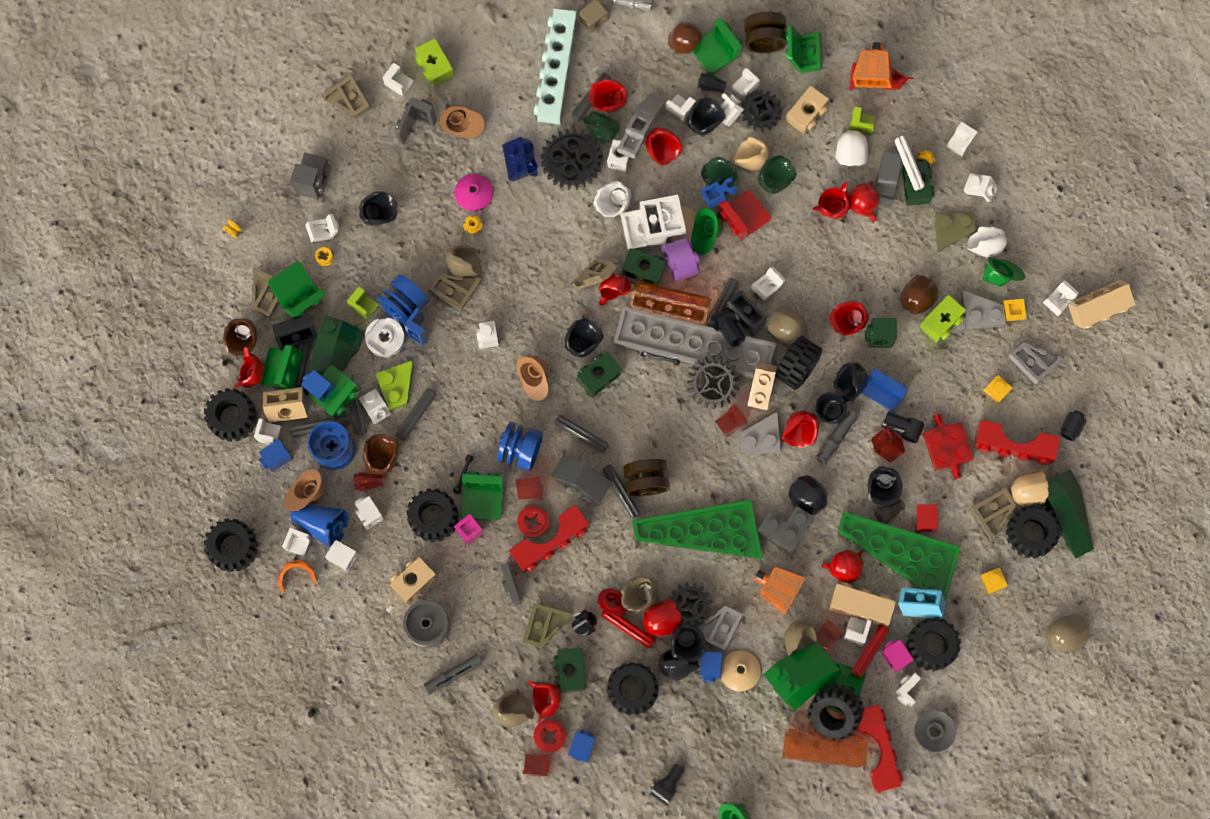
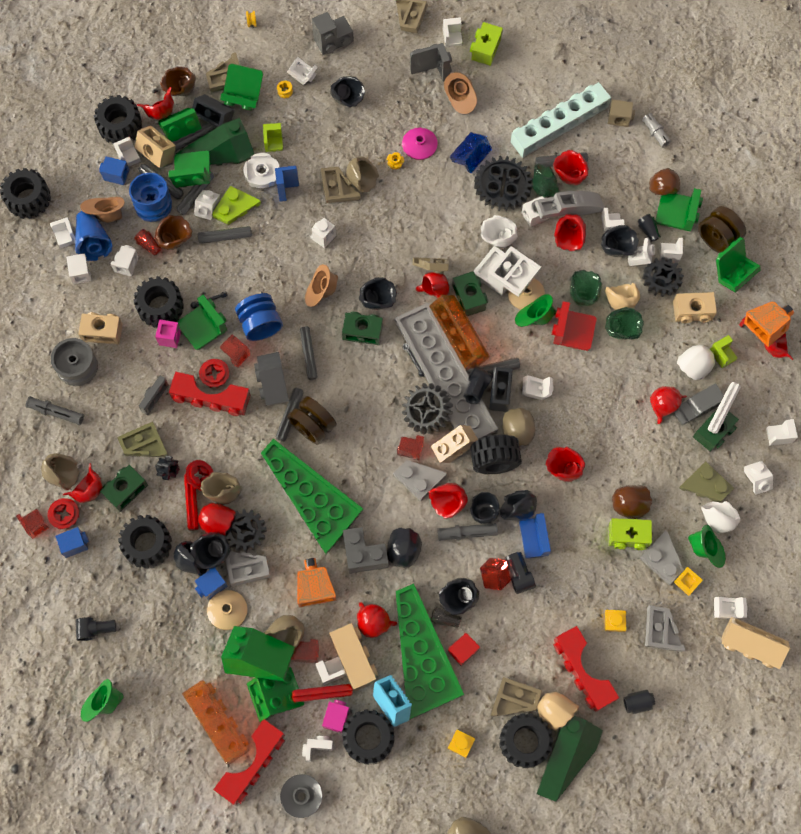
camera: 45 degrees right, 5 degrees down
orange helmet [278,560,317,591] -> none
blue brick [301,369,336,402] -> none
blue wheel [376,274,430,325] -> none
medium lavender brick [661,237,700,282] -> none
blue plate [700,178,738,209] -> none
black tyre [808,683,864,741] -> none
red hair [813,182,850,219] -> none
dark green brick [865,318,897,348] -> none
yellow plate [917,150,935,167] -> none
red plate [922,413,974,480] -> none

